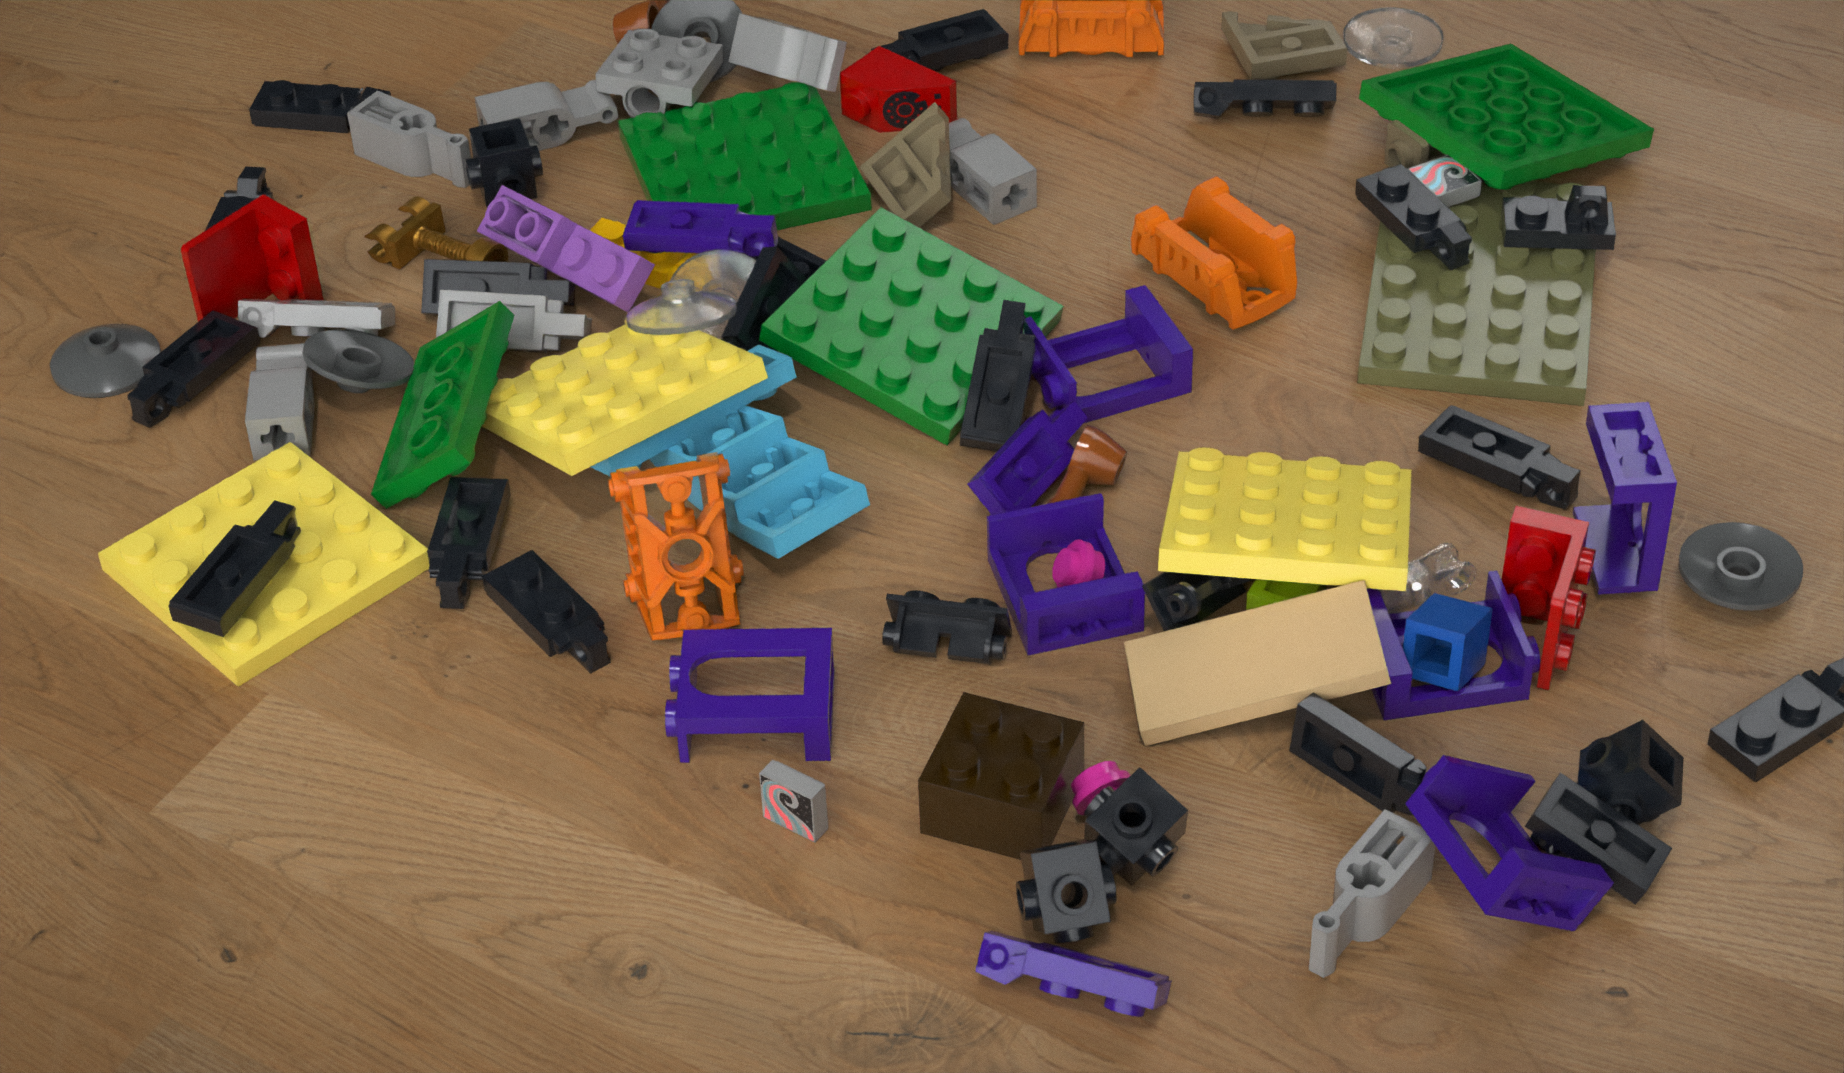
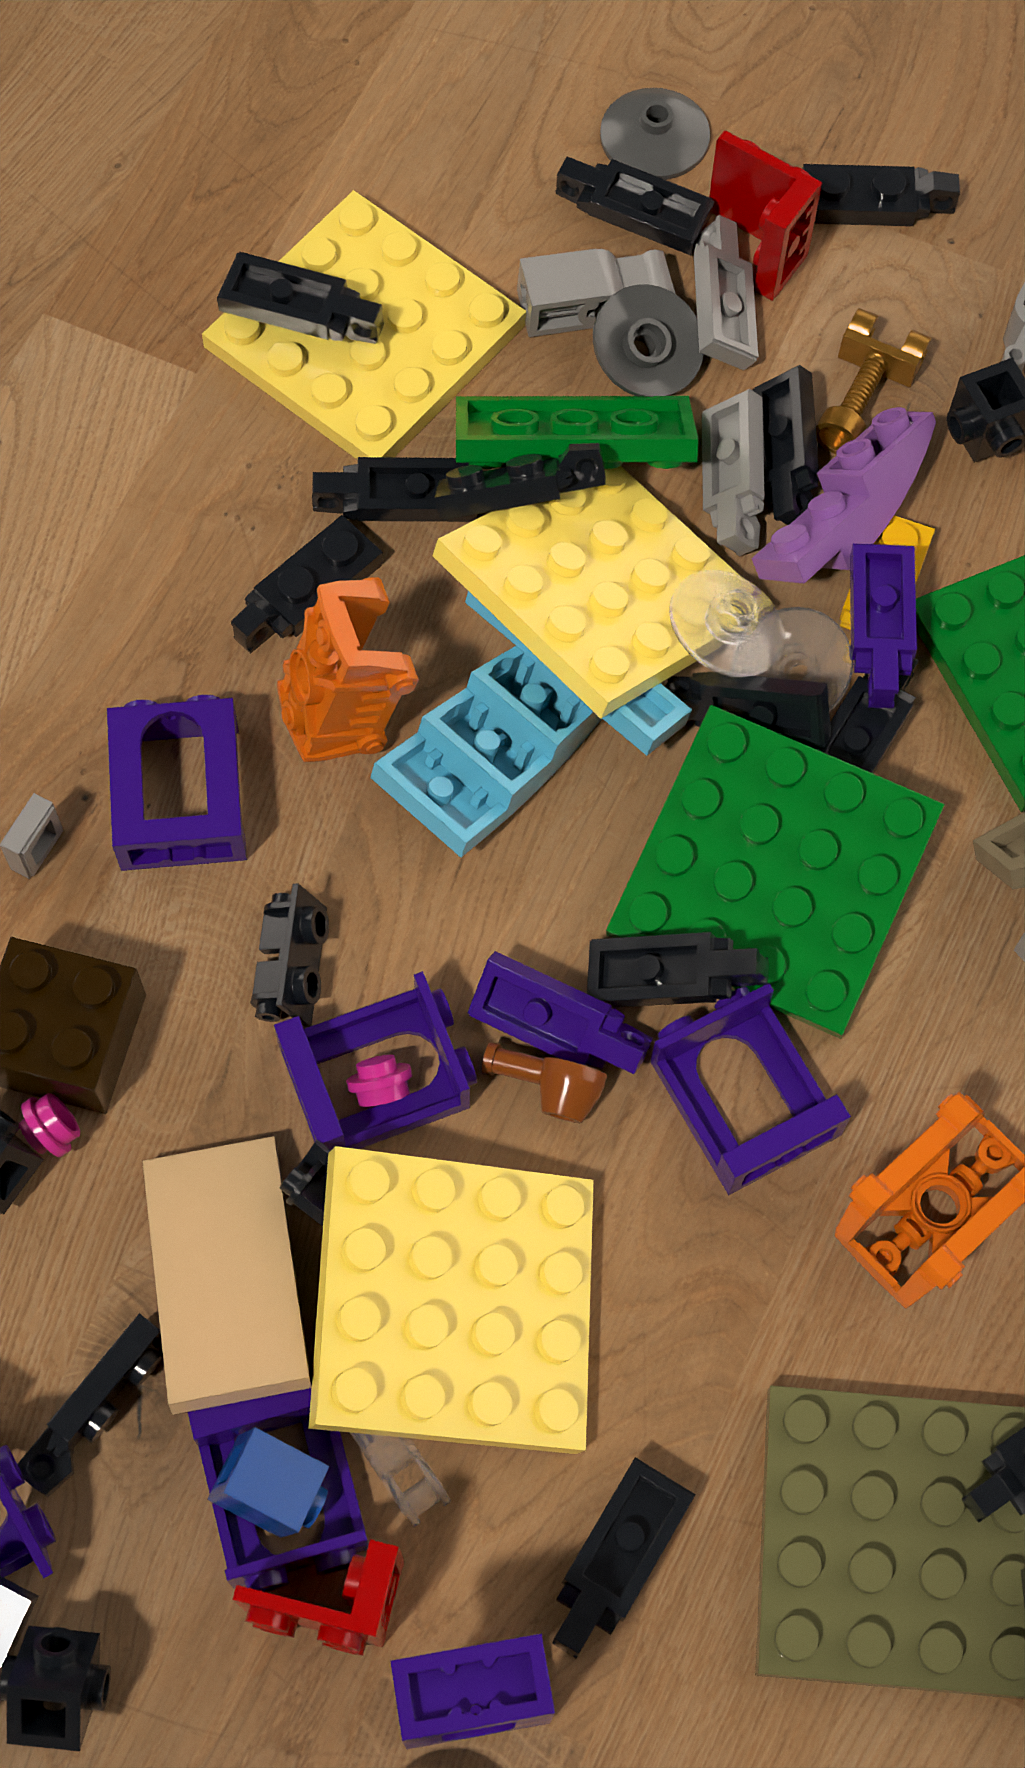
camera: 80 degrees right, 25 degrees up
none -> black hinge [435,443,606,520]

